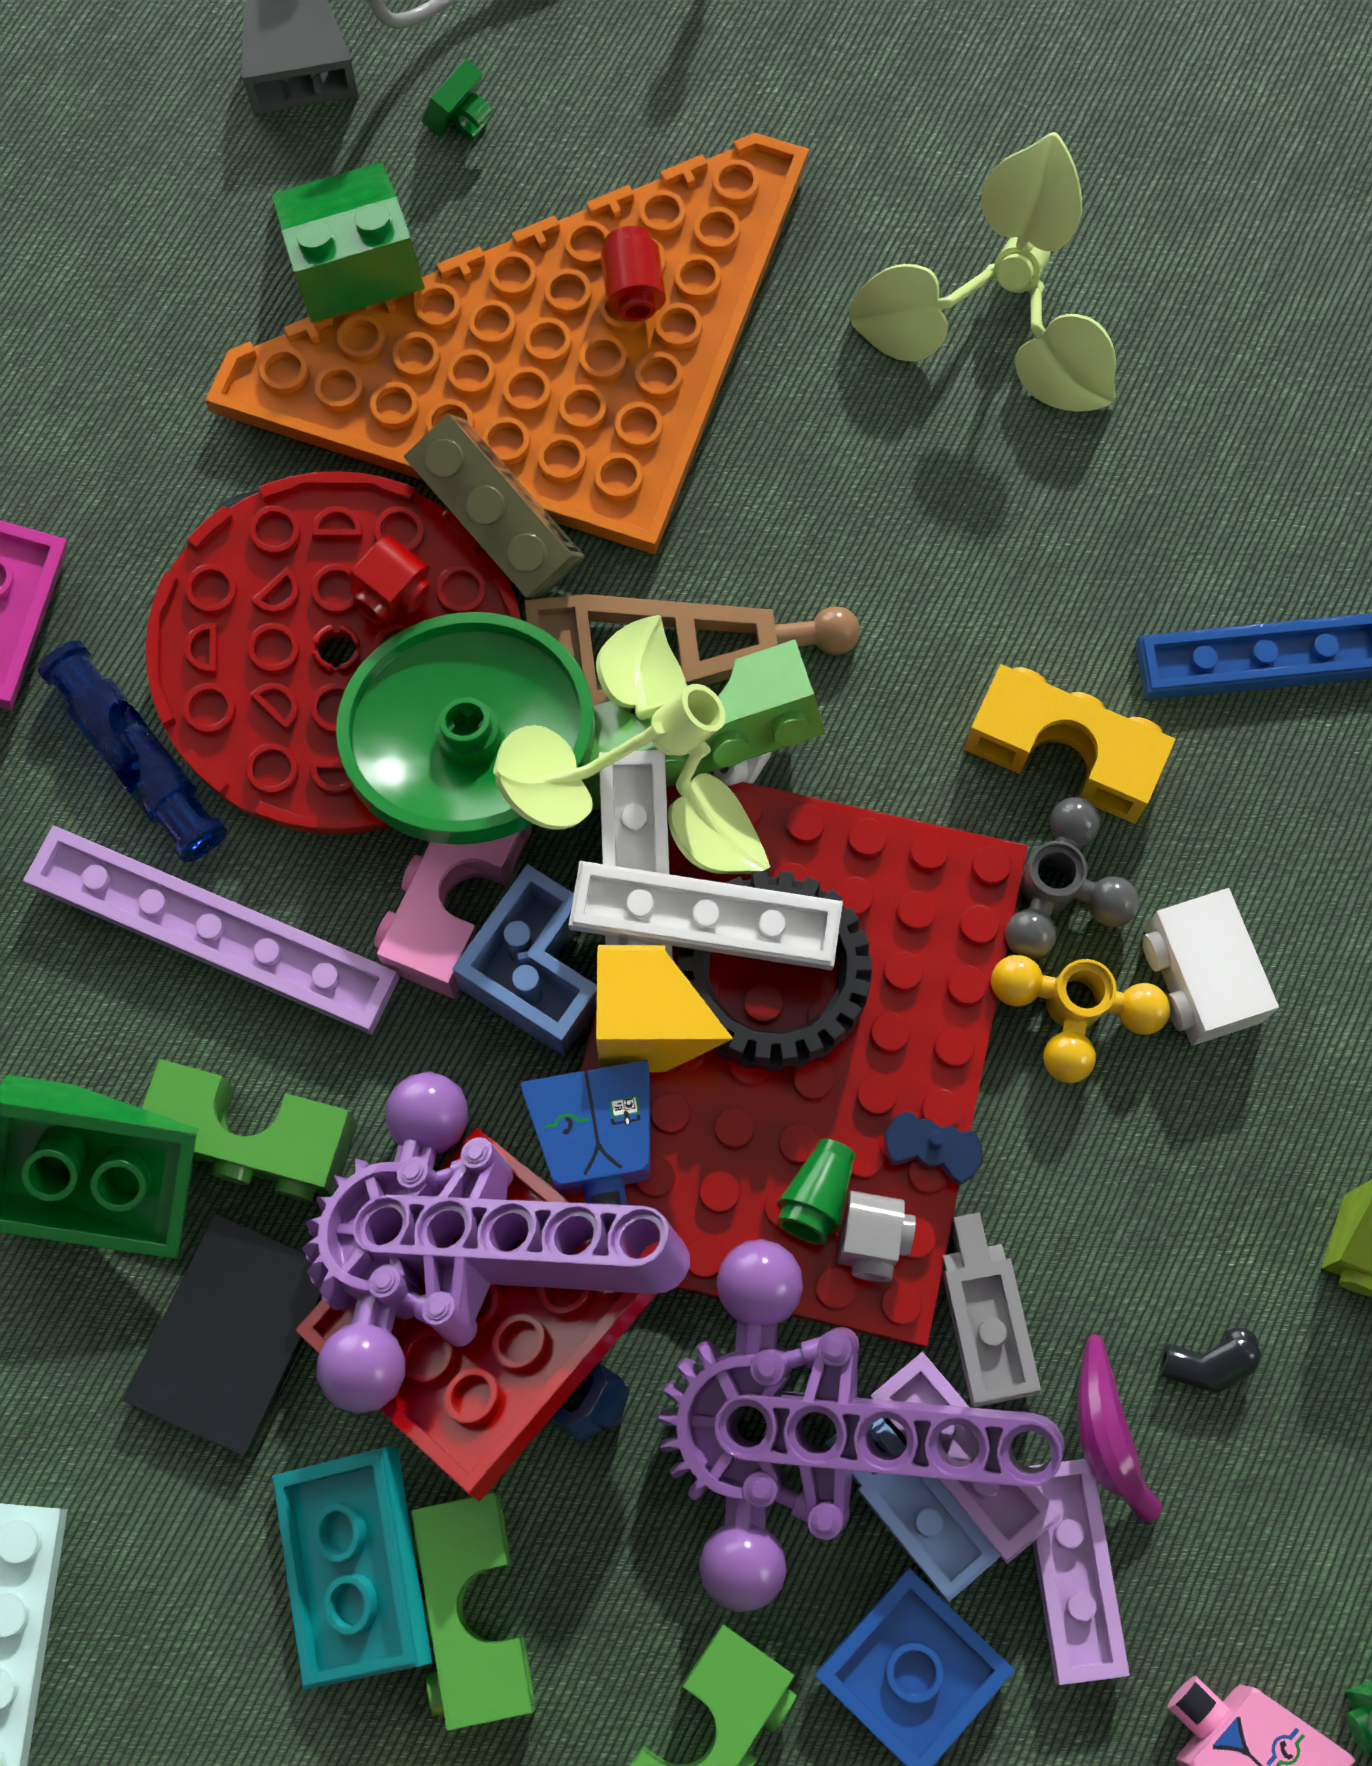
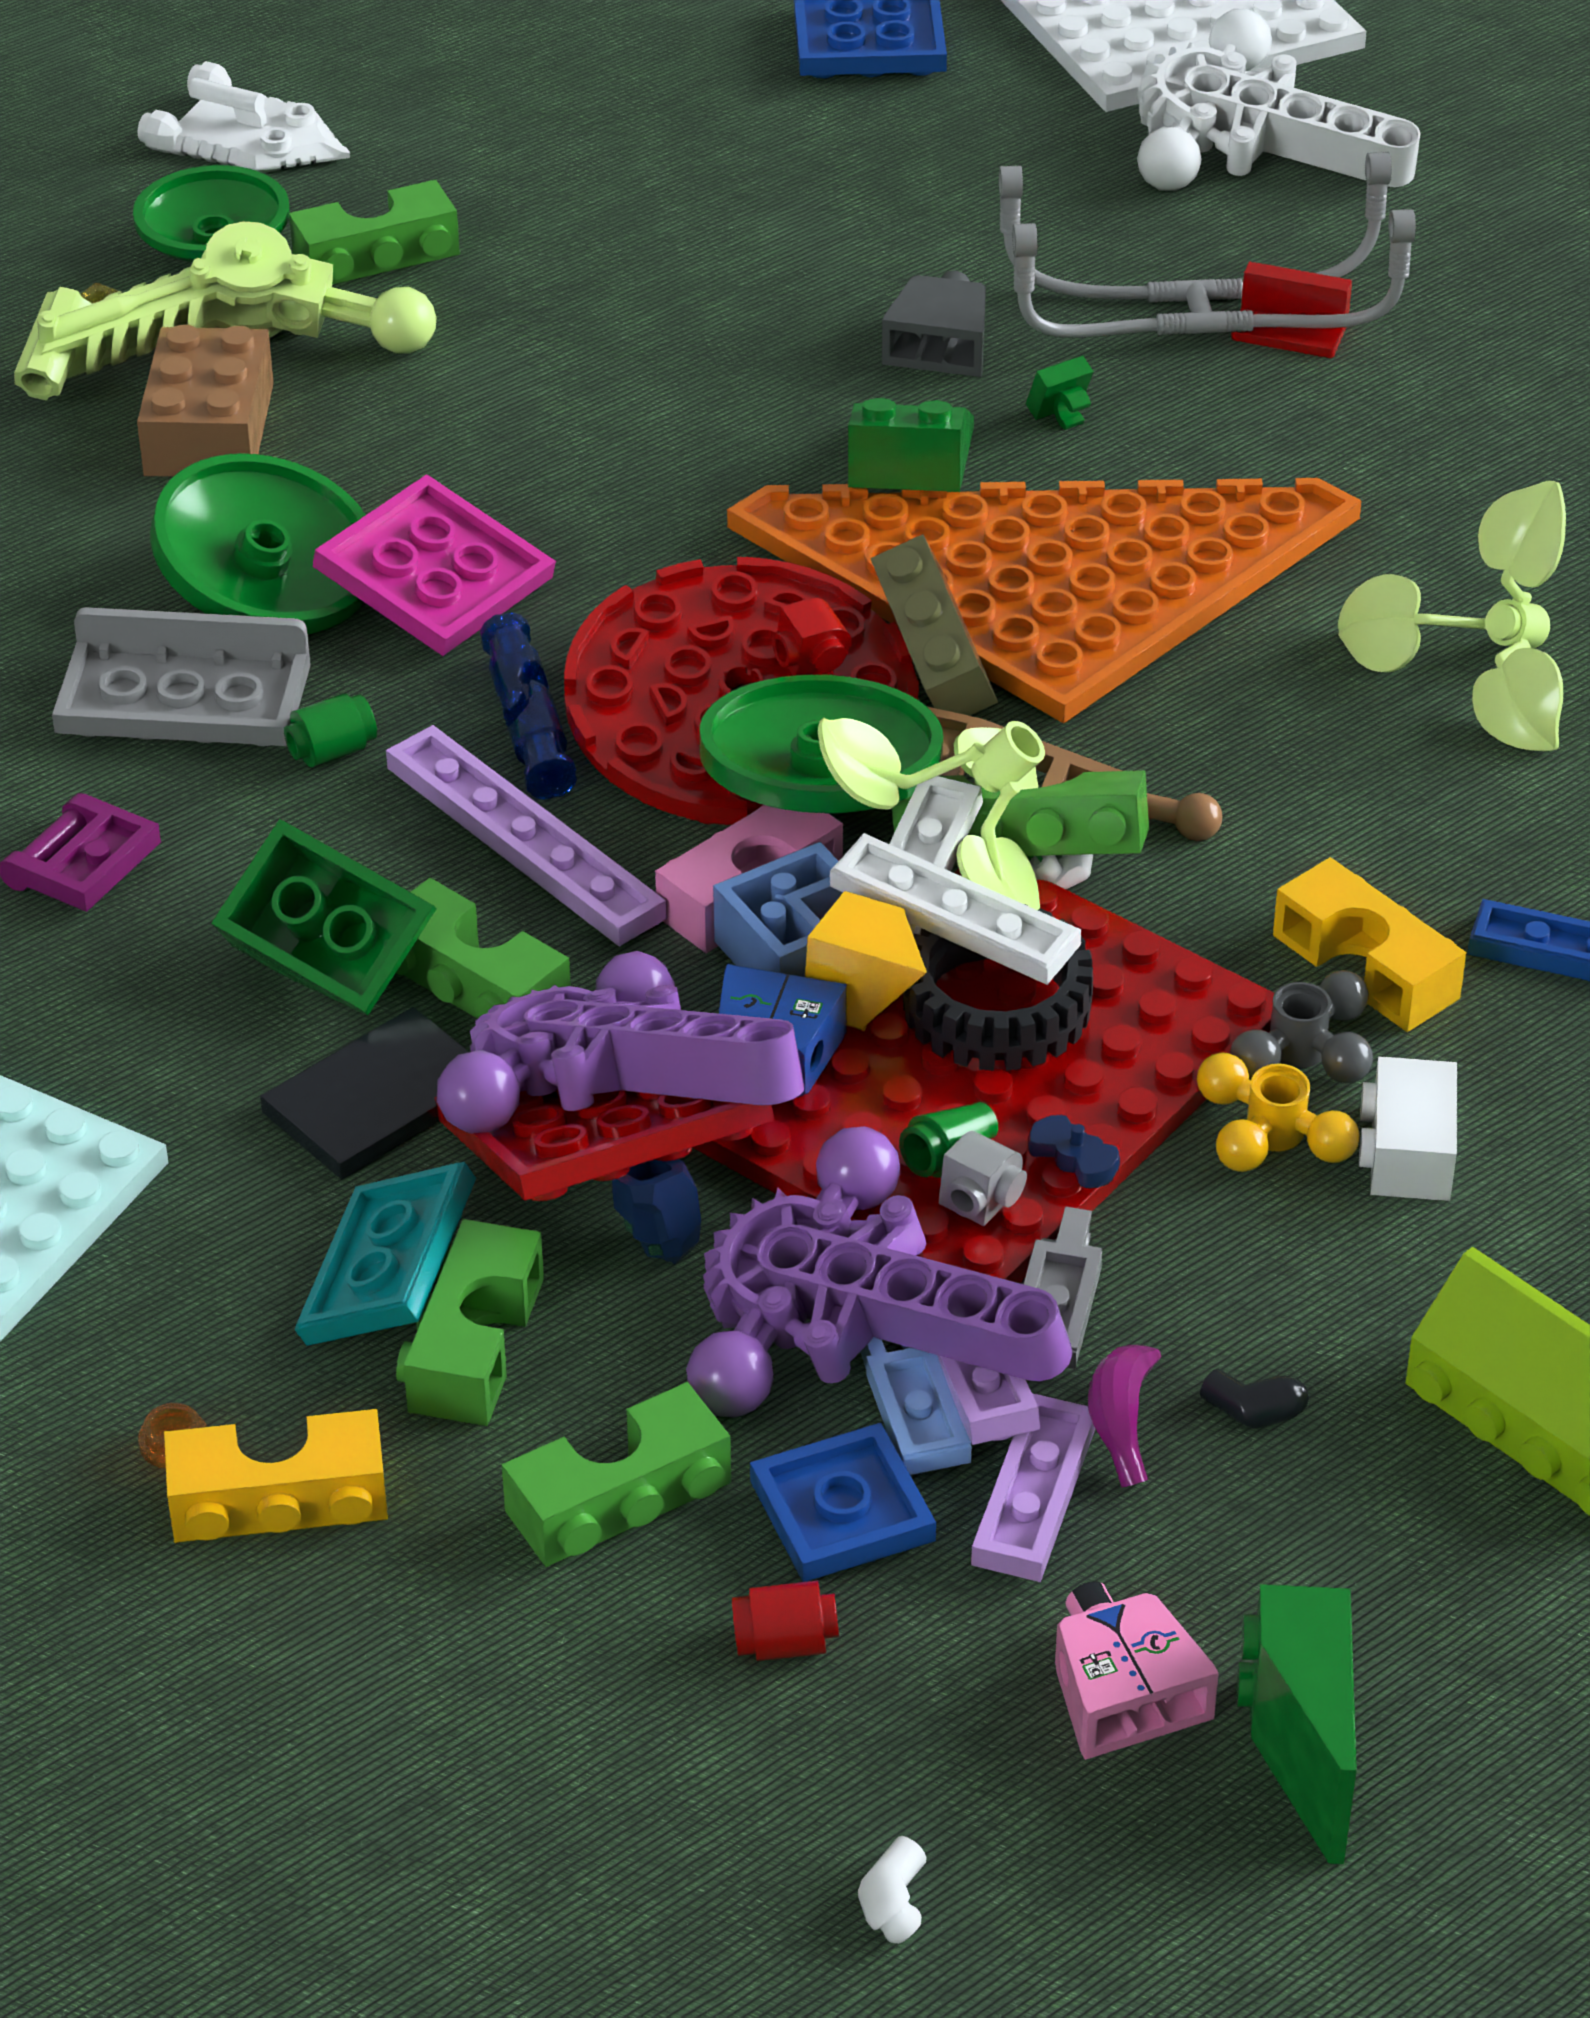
camera: 25 degrees right, 30 degrees down
red brick [600,226,666,322] -> none

